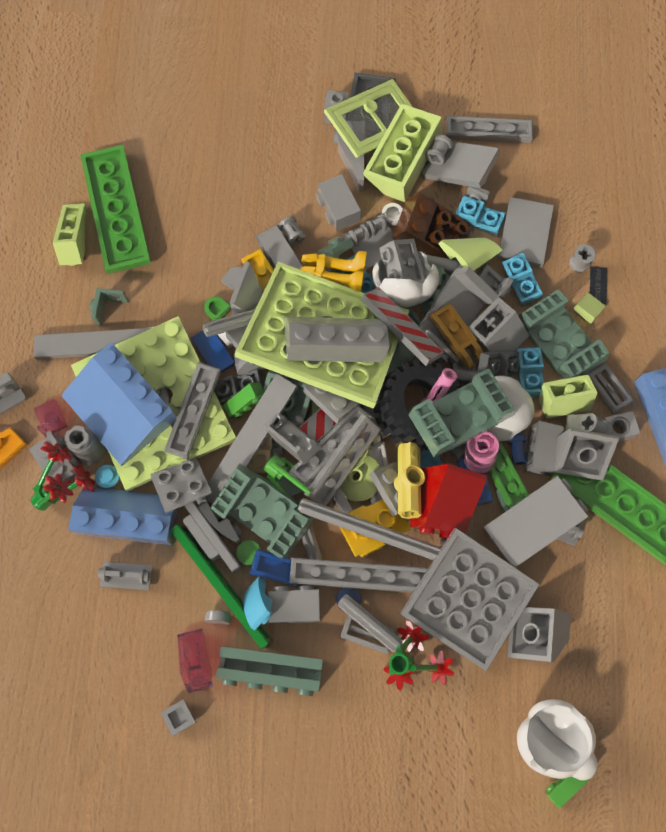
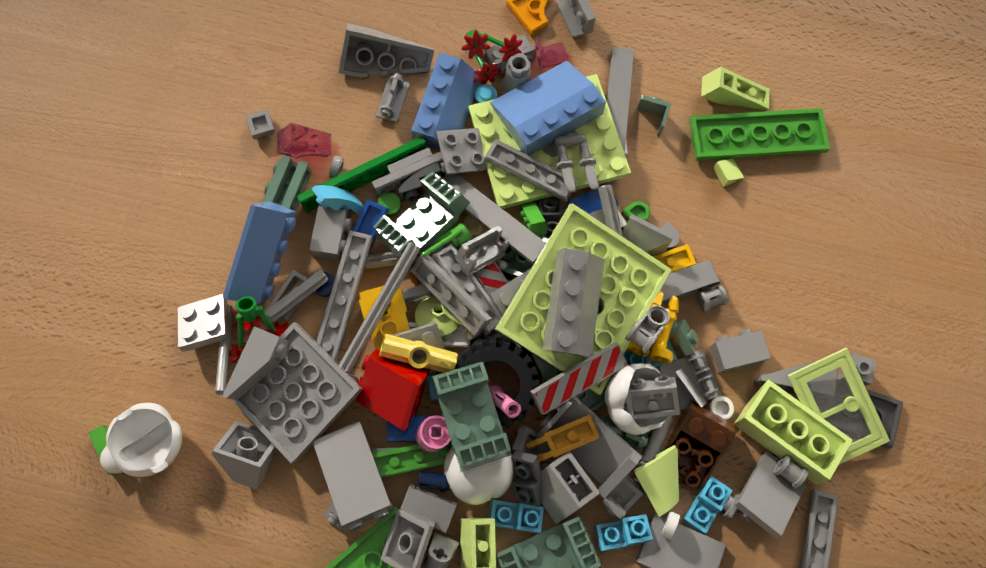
camera: 95 degrees right, 0 degrees up
none -> plate [178,294,229,352]
none -> light grey bar [215,305,233,395]
none -> medium blue slope [222,201,296,304]
none -> light grey slope [222,326,290,400]
none -> light grey wedge [339,23,434,78]
none -> light grey piece [554,133,599,192]
none -> light grey piece [625,305,670,354]
none -> white tile [662,512,680,539]
none -> white sticker [676,368,706,407]
none -> yellowish green slope [713,159,744,187]

